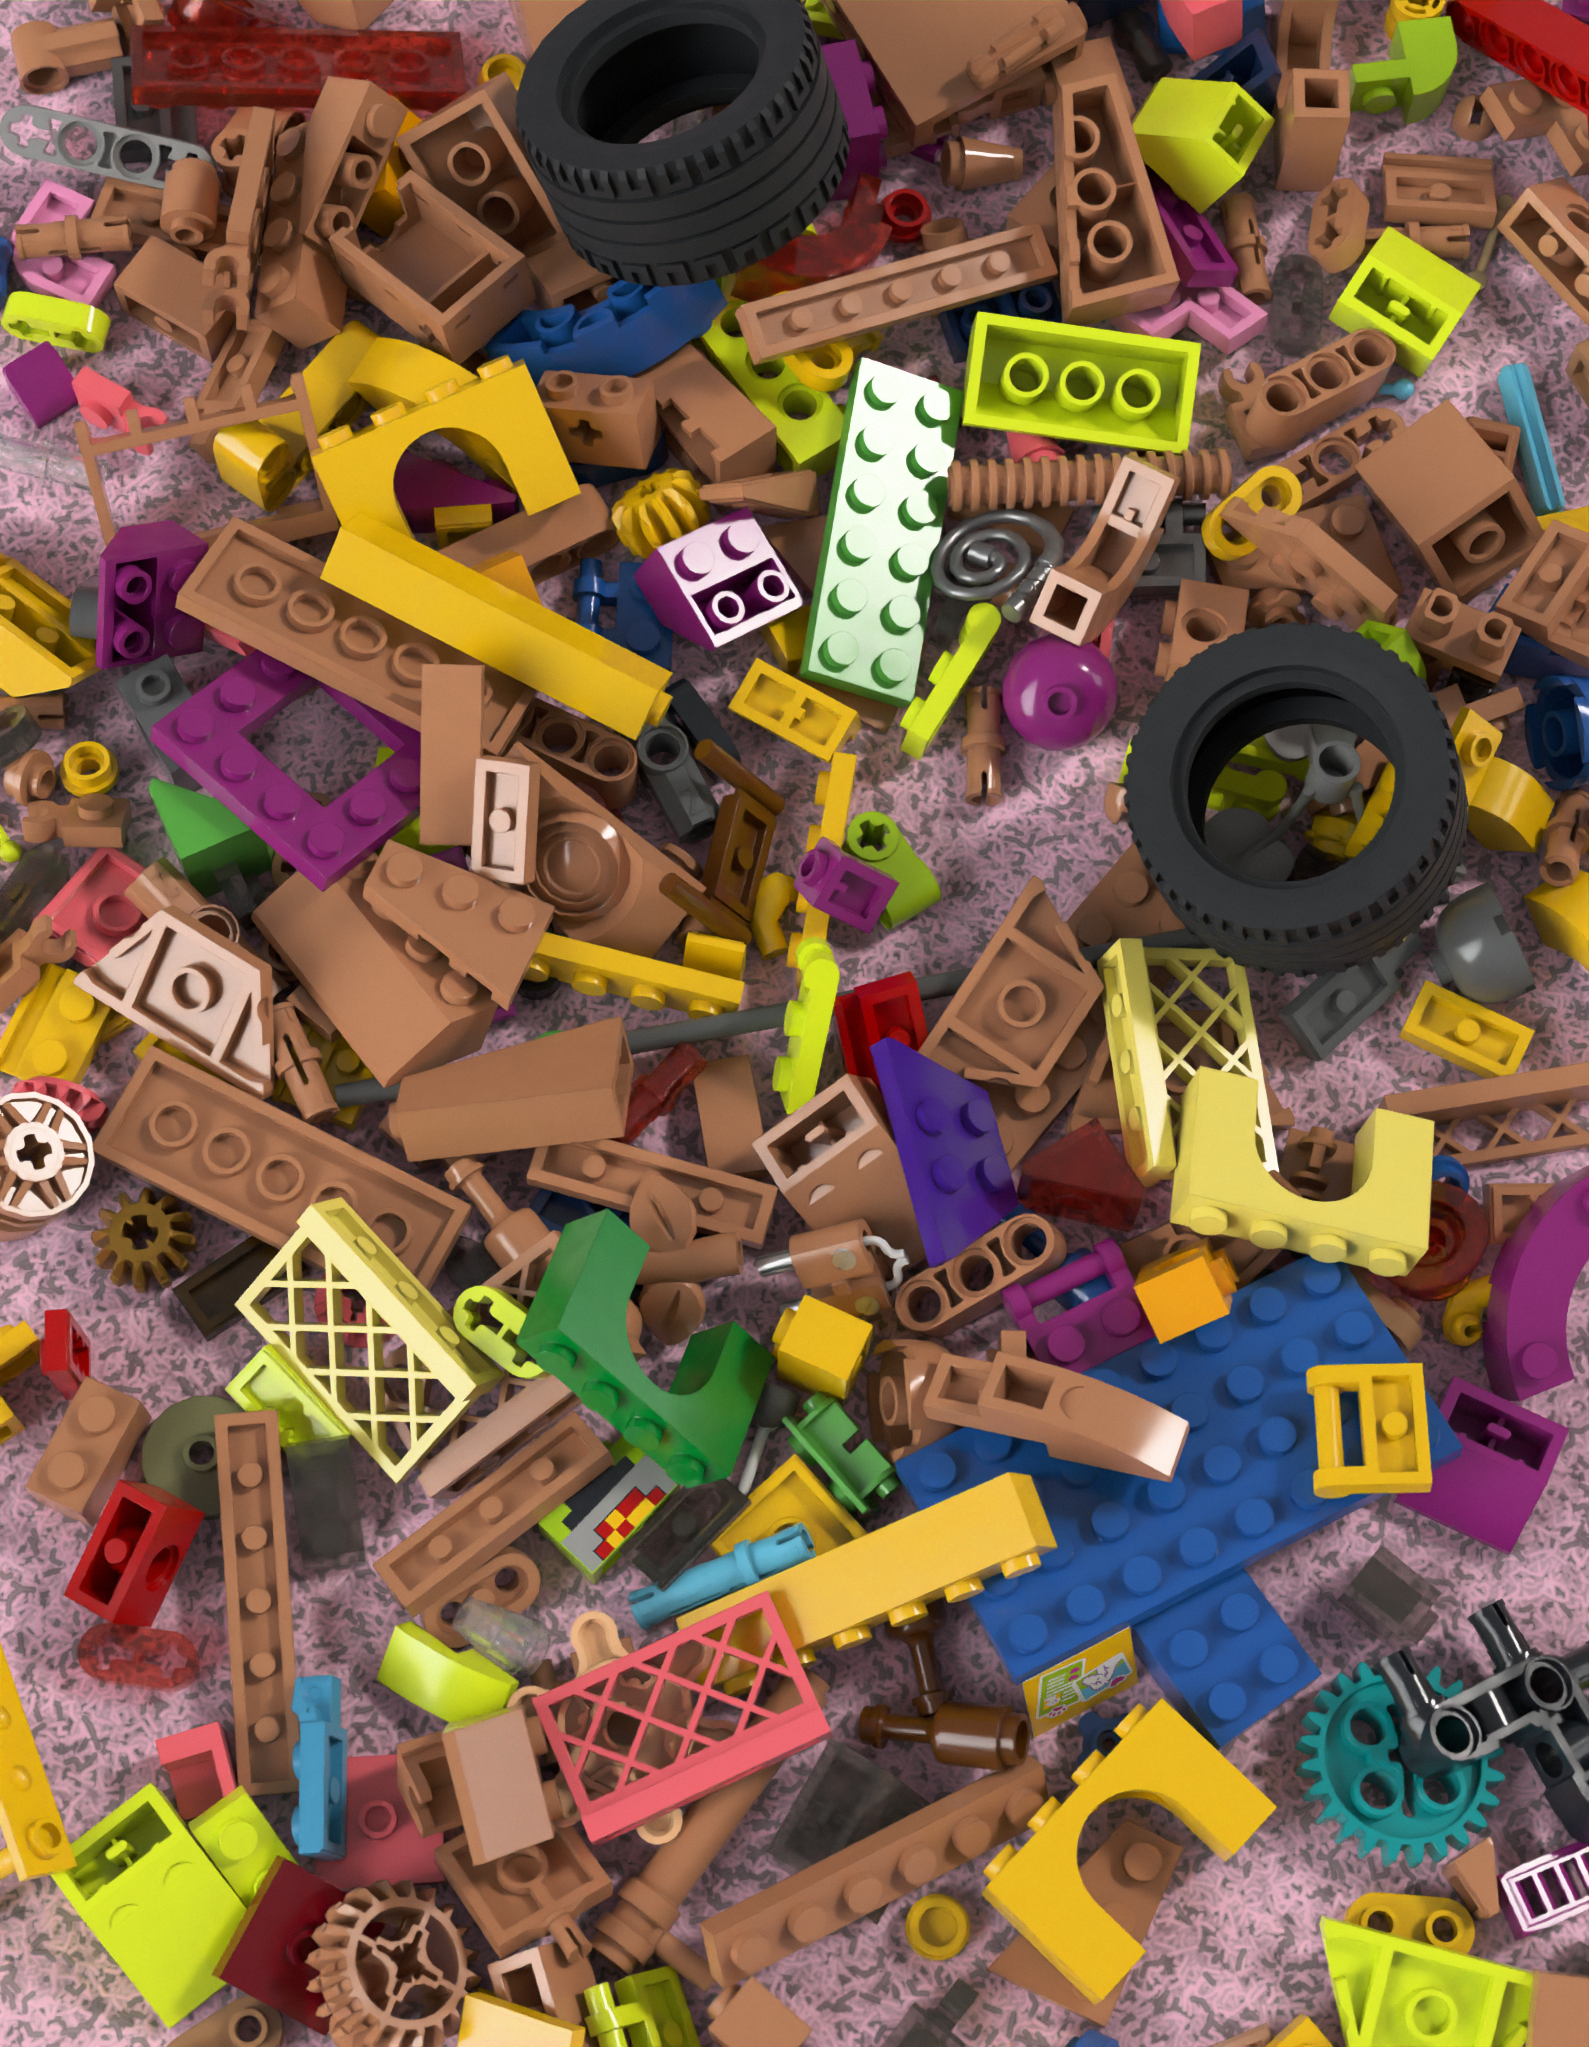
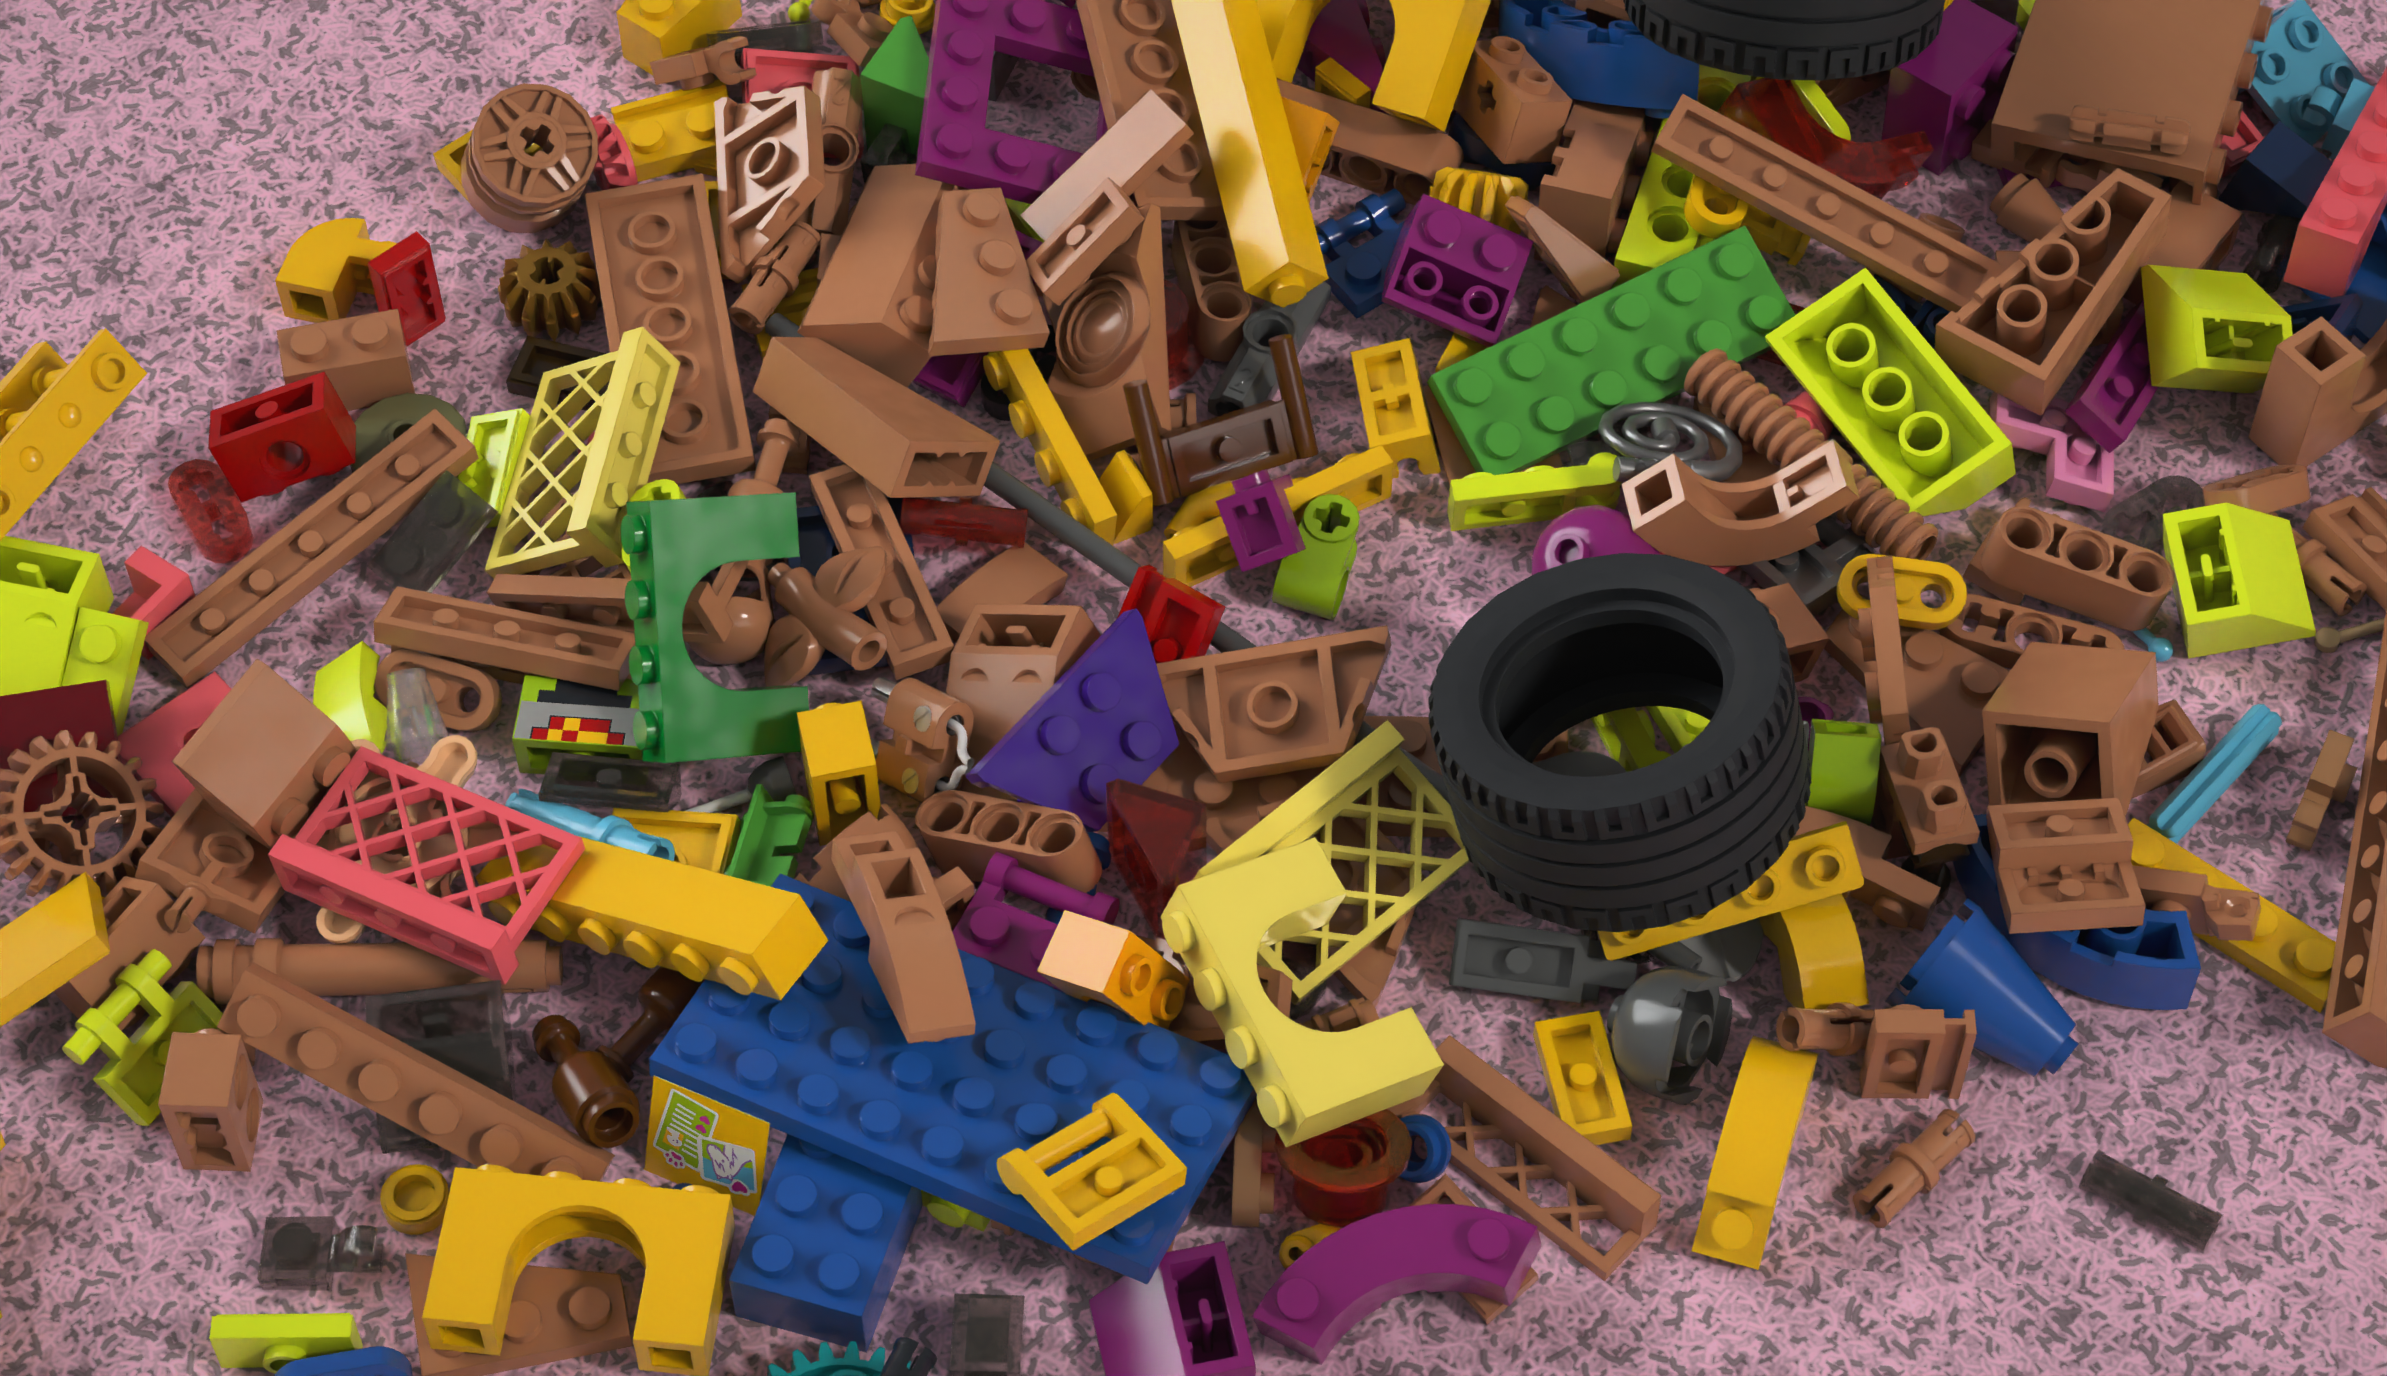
camera: 55 degrees right, 15 degrees down
dark azure hinge [291,1675,347,1861] -> none
black beam [664,678,742,781] -> none
neon yellow plate [772,937,840,1115] -> none
red plate [876,188,932,243] -> none
nougat pin [961,686,1006,806] -> none
nougat pin [1219,193,1272,305] -> none
nougat plate [1246,587,1306,629] -> none

